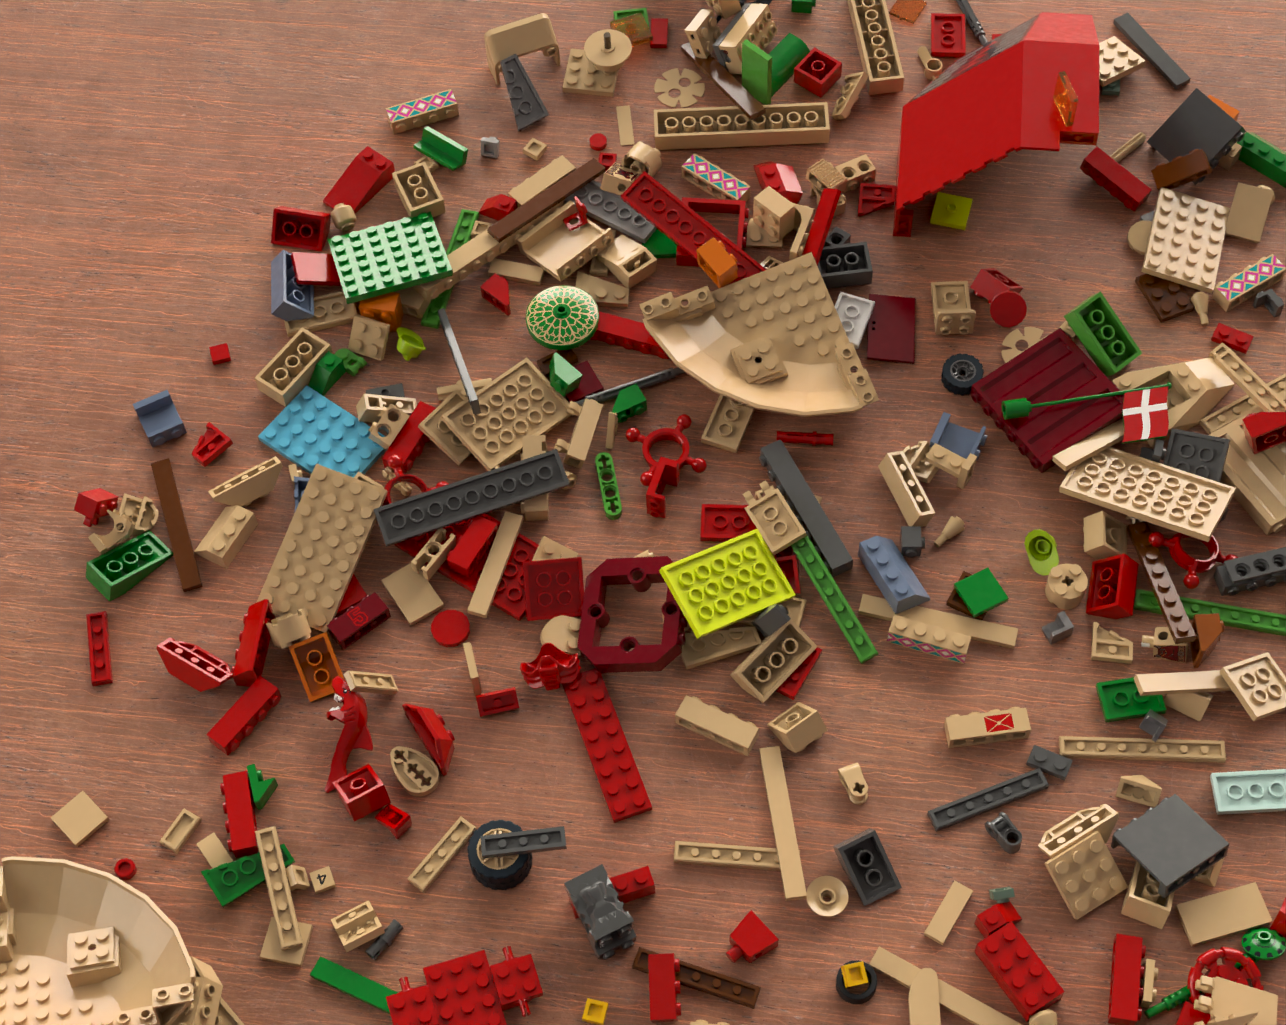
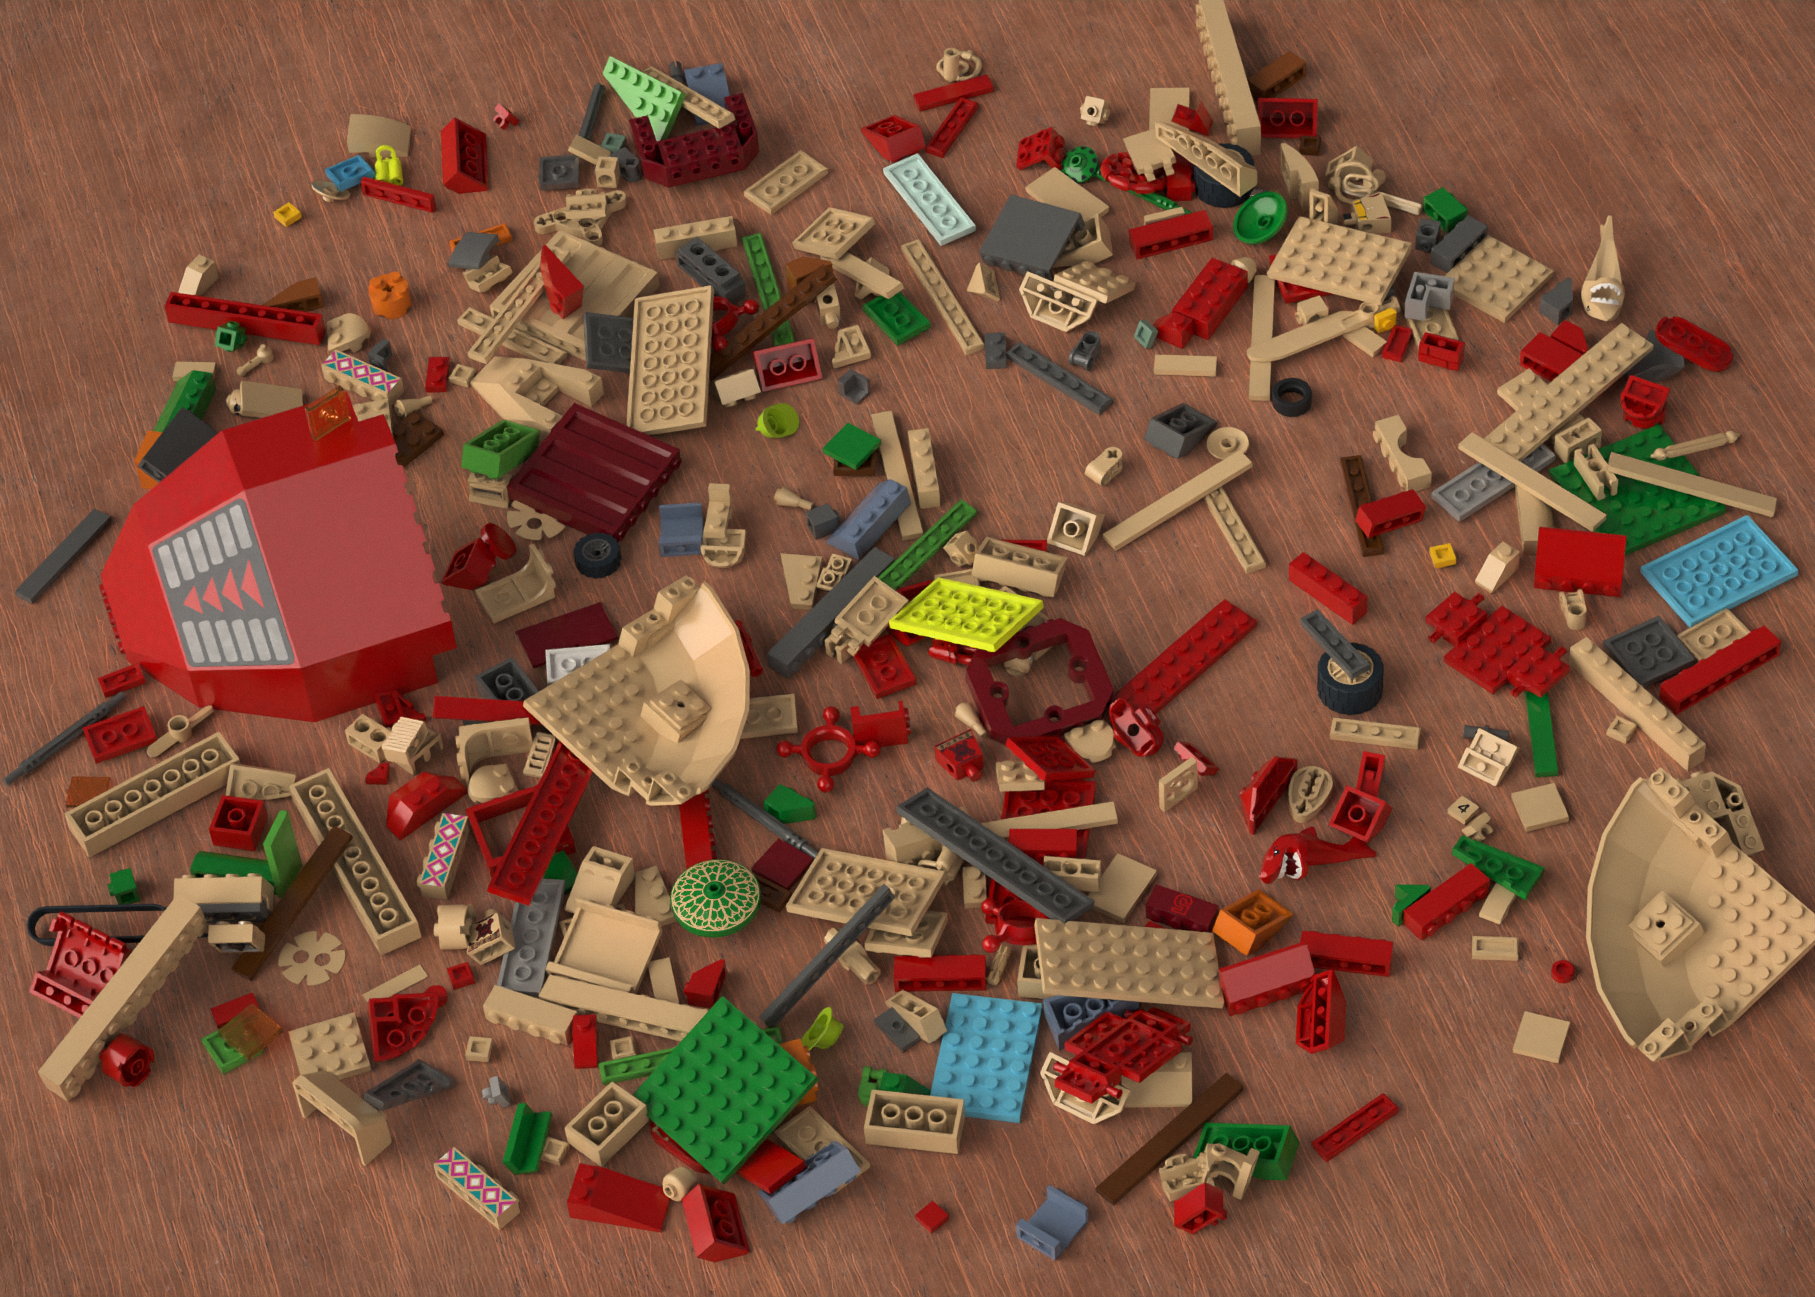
camera: 115 degrees left, 10 degrees down
red wing [191,422,233,467] -> none
tan tile [255,826,303,951] -> none
tan brick [266,609,312,649] -> none
tan plate [288,464,304,489] -> none
tan tile [344,671,398,695] -> none
tan plate [348,314,390,361] -> none
tan brick [368,404,410,450] -> none
red tile [431,610,470,647] -> none
reddish brown tile [487,158,606,243] -> none
slope [549,352,583,397] -> none
tan brick [553,398,603,469] -> none
red bracket [563,196,588,231] -> none
dark grey brick [564,864,637,960] -> none
tan piece [584,29,632,72] -> none
bright green beam [595,452,622,520] -> none
tan tile [606,412,618,449] -> none
tan brick [675,695,759,756] -> none
orange brick [696,237,738,288] -> none
red torso [726,910,779,963] -> none
dark grey slope [751,604,791,637] -> none
tan brick [753,186,795,240] -> none
yellow plate [841,961,868,988] -> none
tan brick [878,451,935,527] -> none
tan brick [944,707,1031,748] -> none
flag [1002,382,1172,444] -> none
tan brick [1045,564,1088,609] -> none
tan tile [1052,418,1124,471] -> none
tan plate [1099,36,1146,87] -> none
flat silver panel [1139,709,1168,742] -> none
dark grey bracket [1140,439,1166,463] -> none
none -> red brick [367,992,438,1062]
none -> tan wing [780,553,823,610]
none -> tan slope [816,554,853,591]
none -> red torso [934,729,984,782]
none -> tan brick [943,531,980,567]
none -> red piece [1053,1007,1193,1104]

